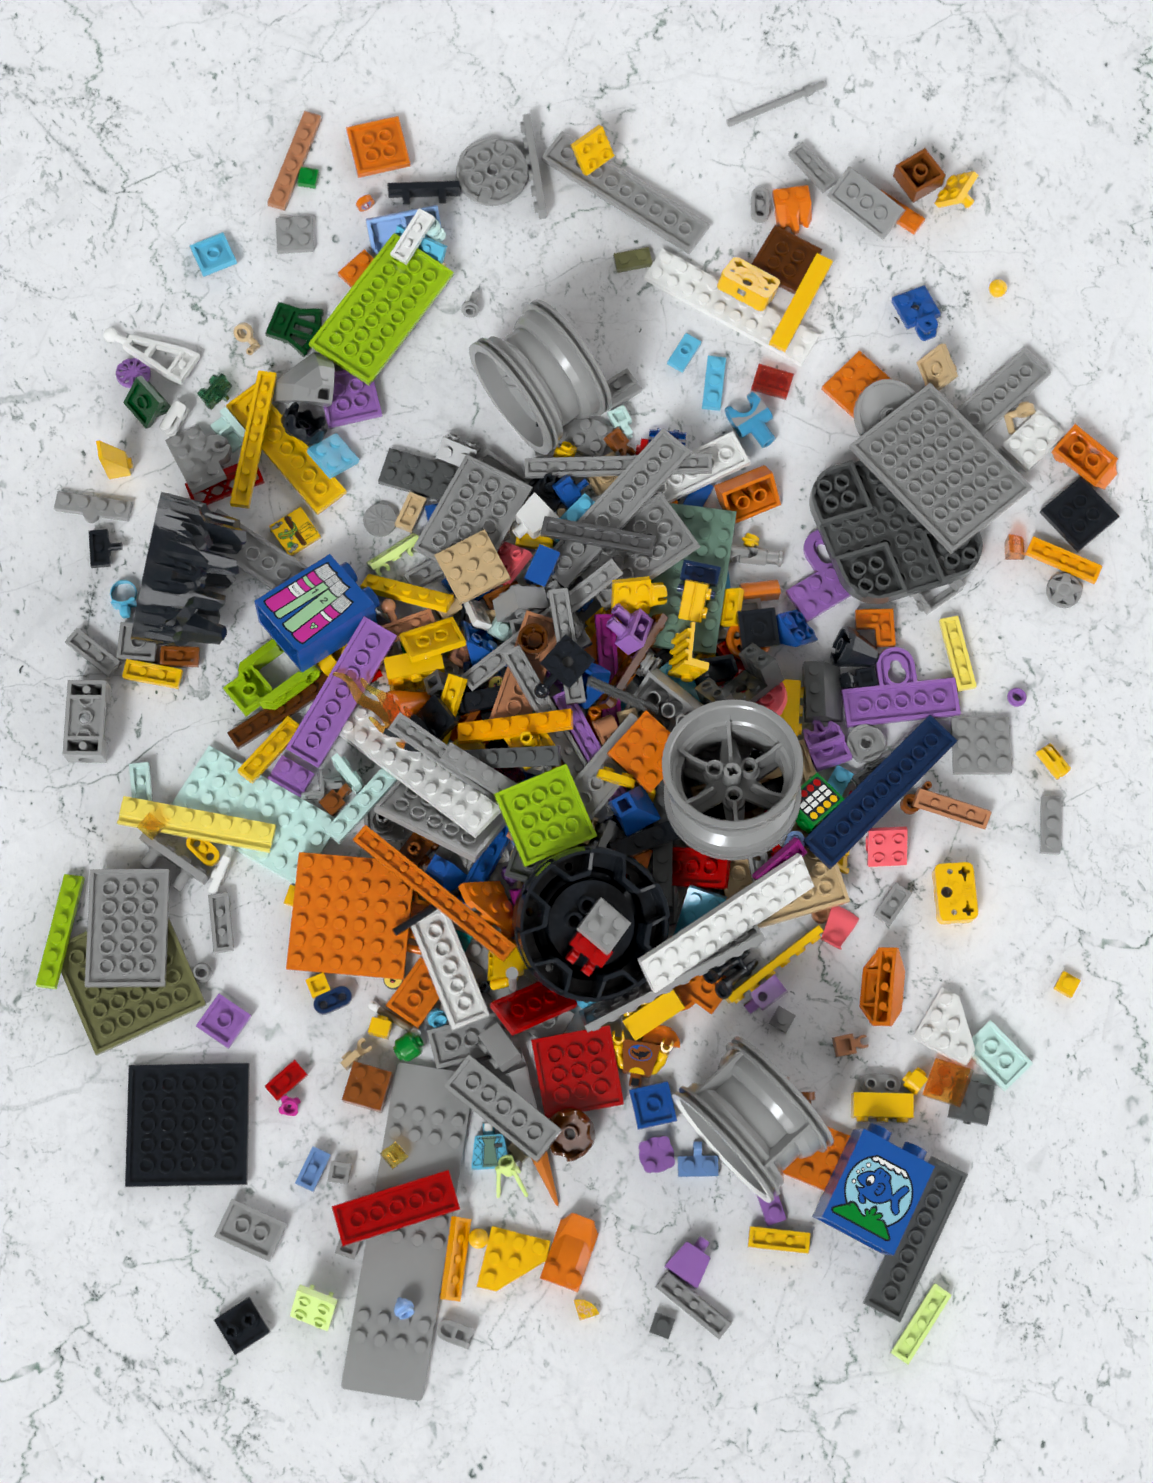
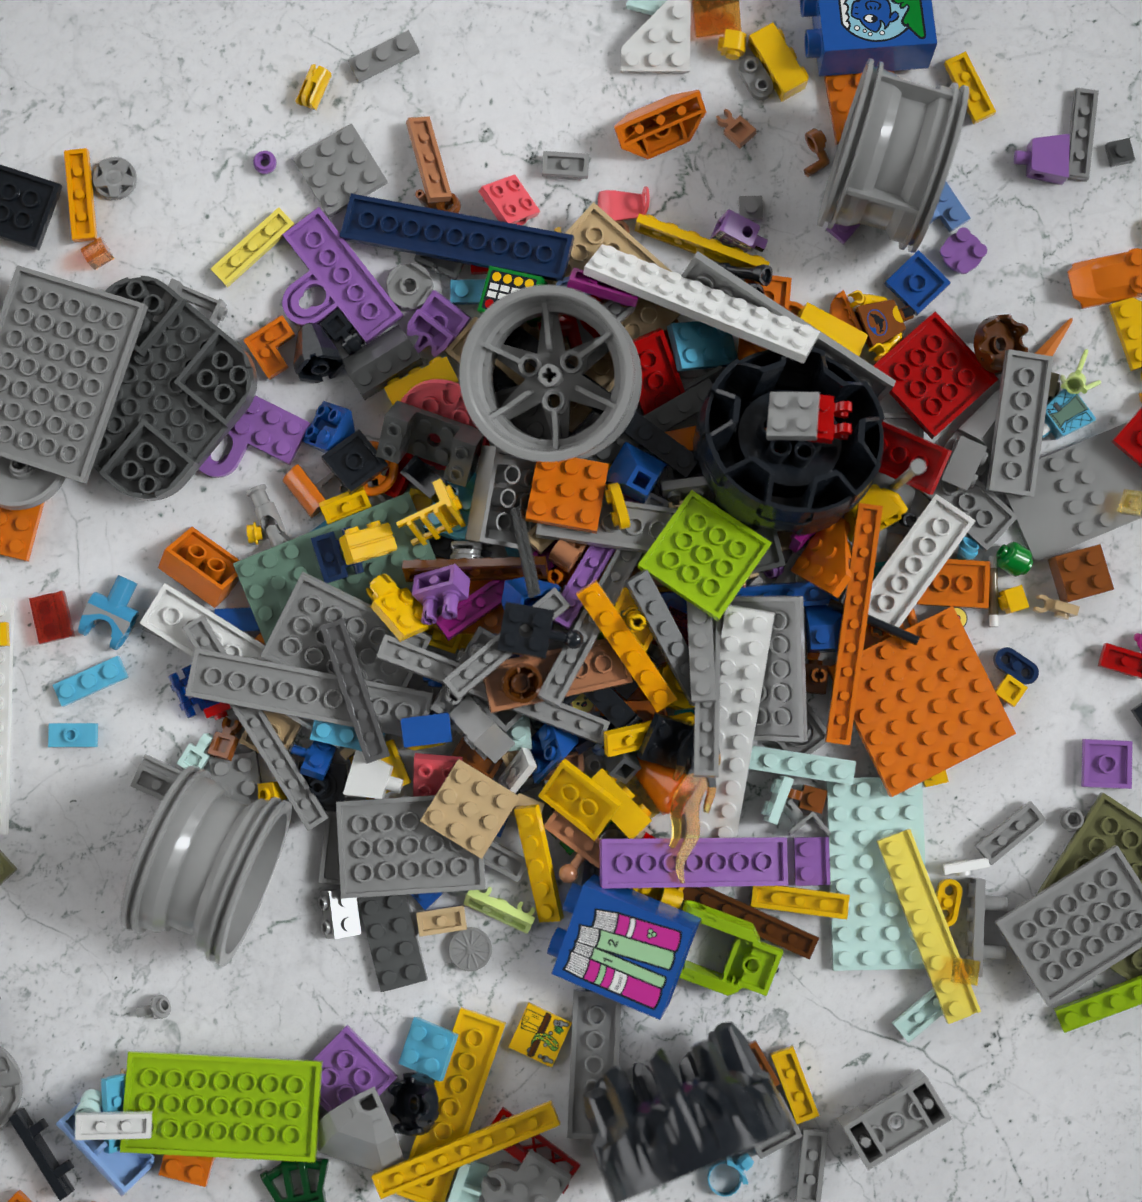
camera: 115 degrees left, 10 degrees up
yellow axle [932,862,978,925] -> none

